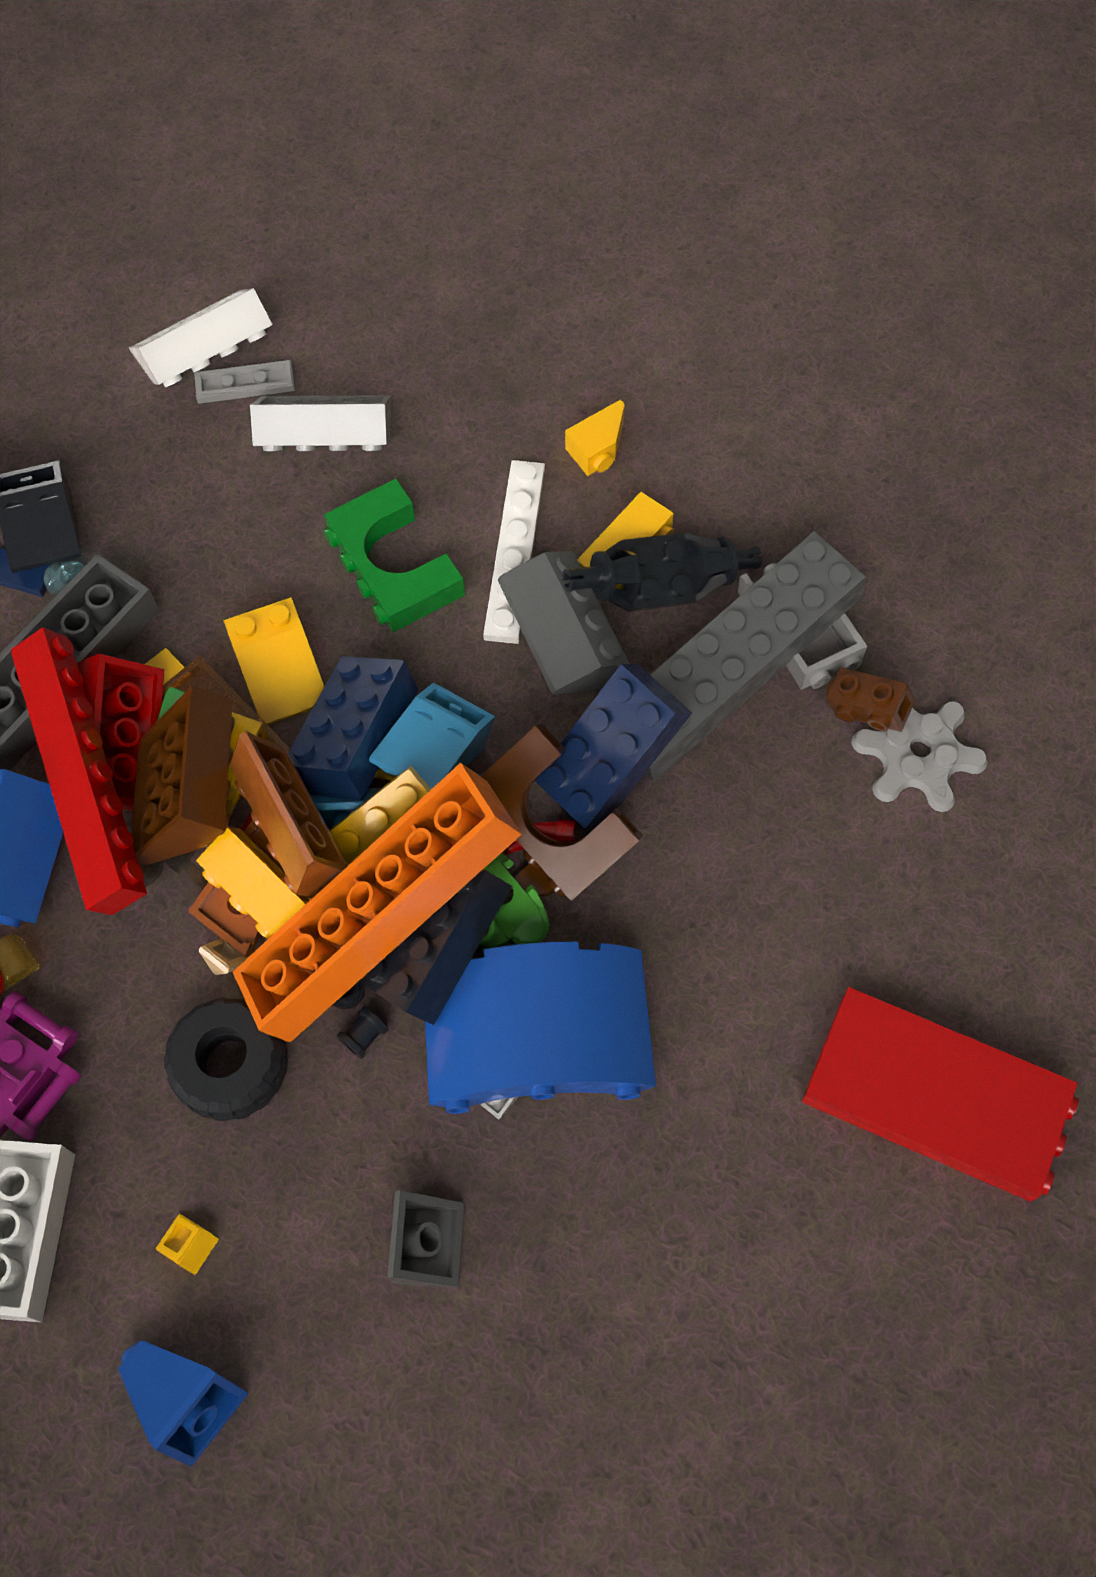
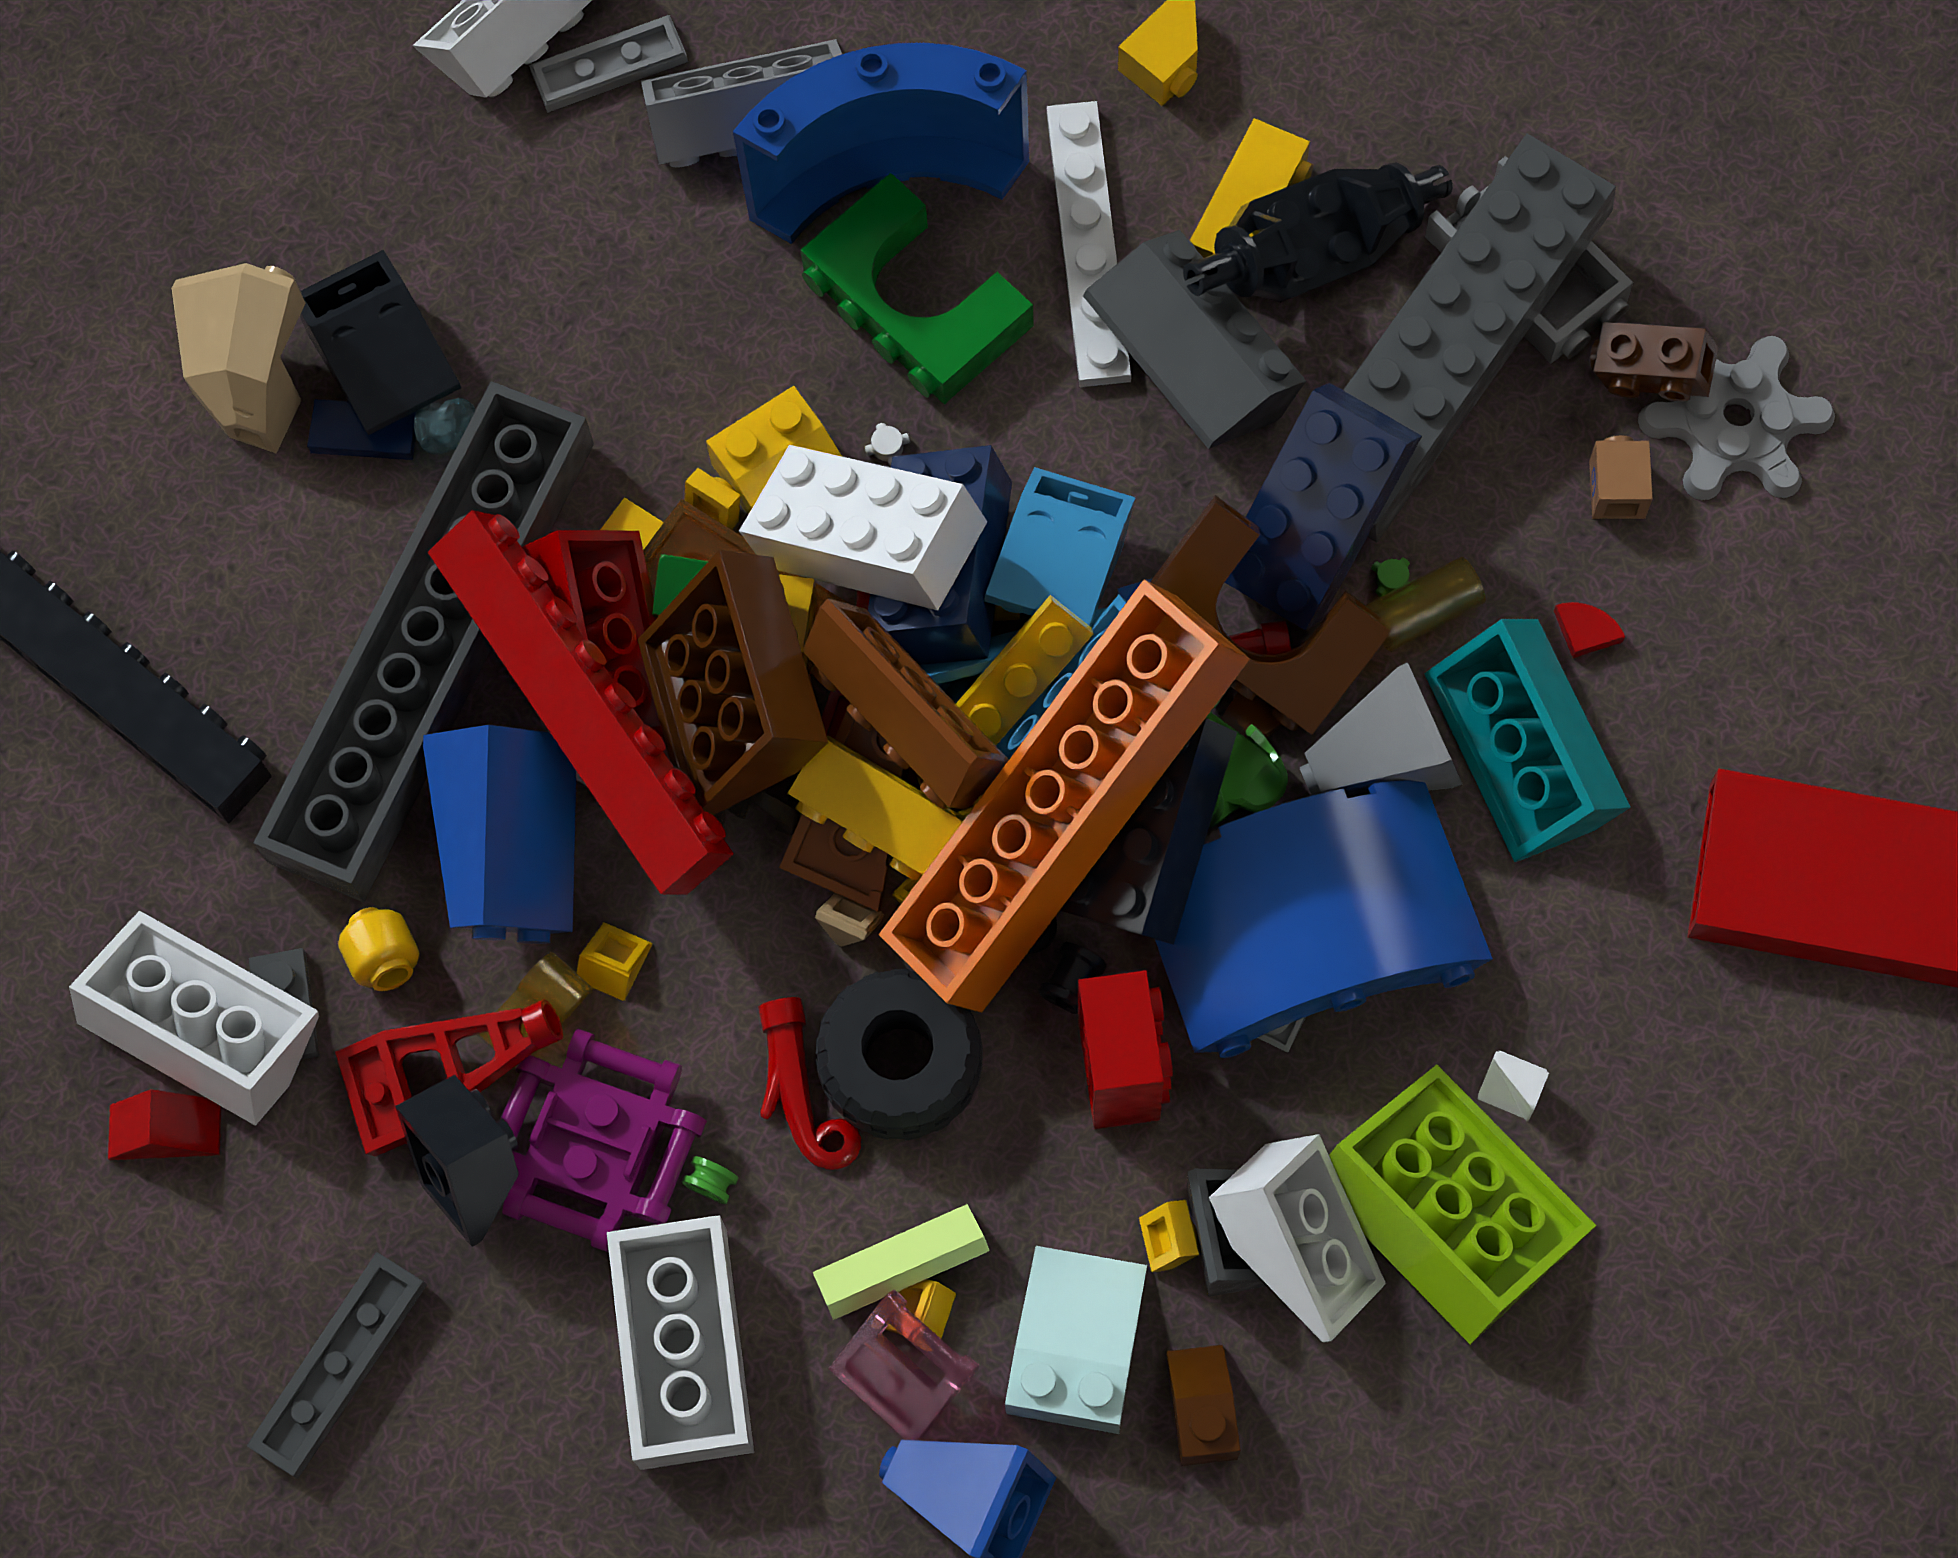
camera: 10 degrees left, 5 degrees up
none -> yellow slope [576,922,653,1001]
none -> bright green bush [681,1156,739,1204]
none -> yellow plate [684,468,741,537]
none -> blue panel [733,43,1029,244]
none -> white brick [739,445,987,610]
none -> red plant [758,997,861,1170]
none -> yellowish green tile [813,1204,990,1320]
none -> clear pink plate [828,1289,979,1441]
none -> white piece [865,423,910,466]
none -> light aqua slope [1005,1246,1147,1434]
none -> red brick [1078,970,1173,1129]
none -> yellow plate [1139,1200,1199,1272]
none -> reddish brown slope [1166,1345,1241,1466]
none -> white slope [1209,1134,1386,1342]
none -> light grey slope [1299,663,1462,798]
none -> lime slope [1329,1064,1597,1345]
none -> clear yellow brick [1366,556,1486,652]
none -> bright green piece [1371,558,1414,598]
none -> teal slope [1424,619,1631,862]
none -> white slope [1478,1051,1549,1121]
none -> red tile [1554,602,1625,658]
none -> medium nougat brick [1589,435,1653,519]

